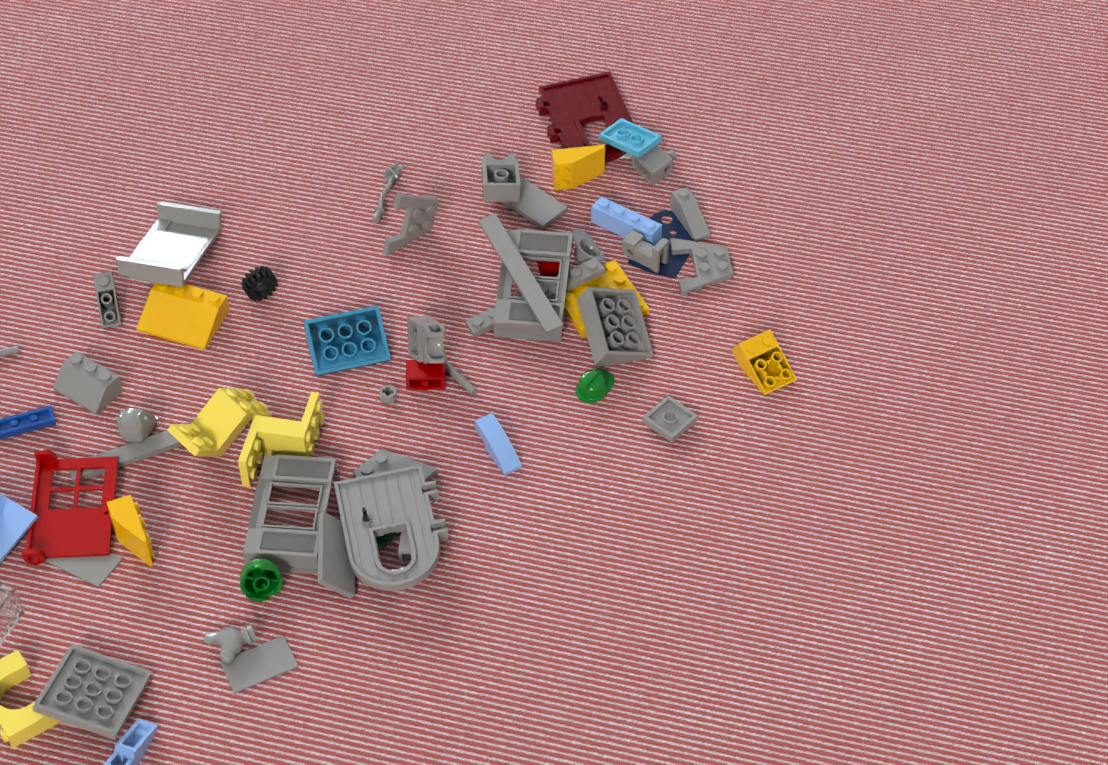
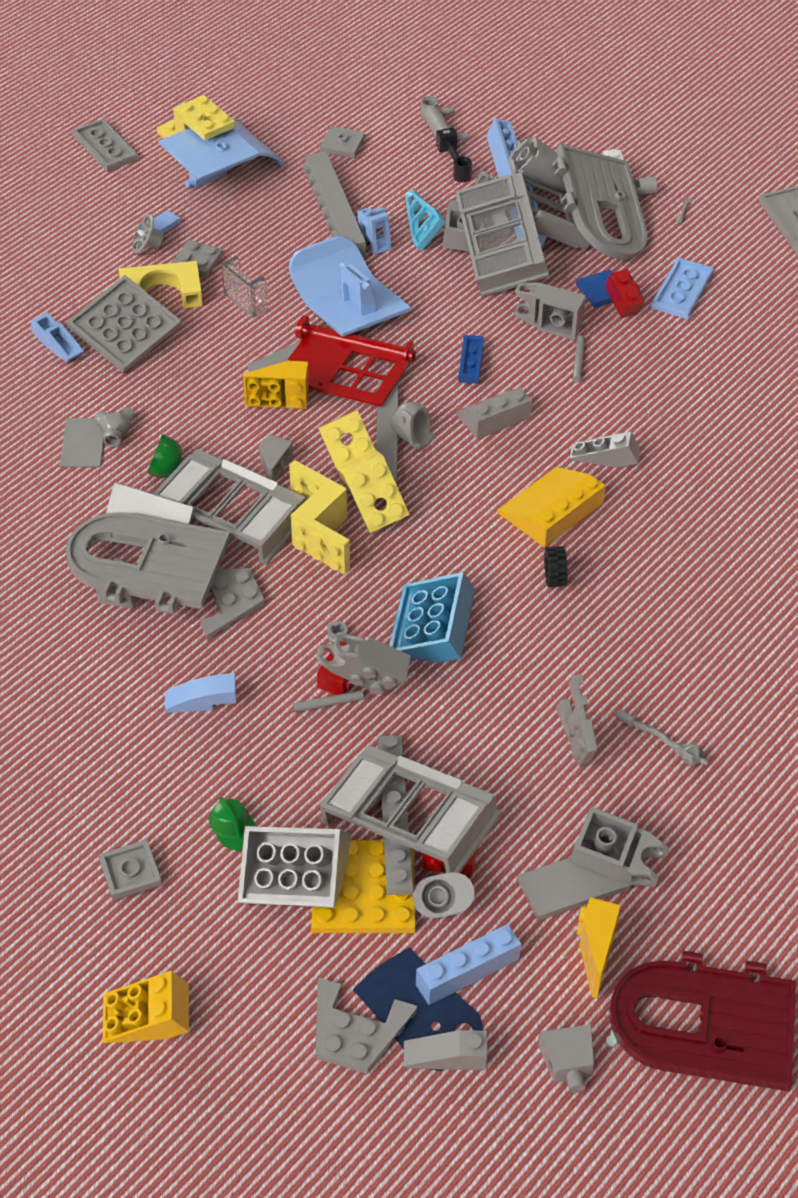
camera: 115 degrees right, 0 degrees up
light grey piece [116,201,222,287] -> none
light grey tile [478,213,563,335] -> none
medium azure plate [599,118,662,158] -> none
light grey piece [622,230,669,273] -> none
none -> light grey slope [258,434,293,481]

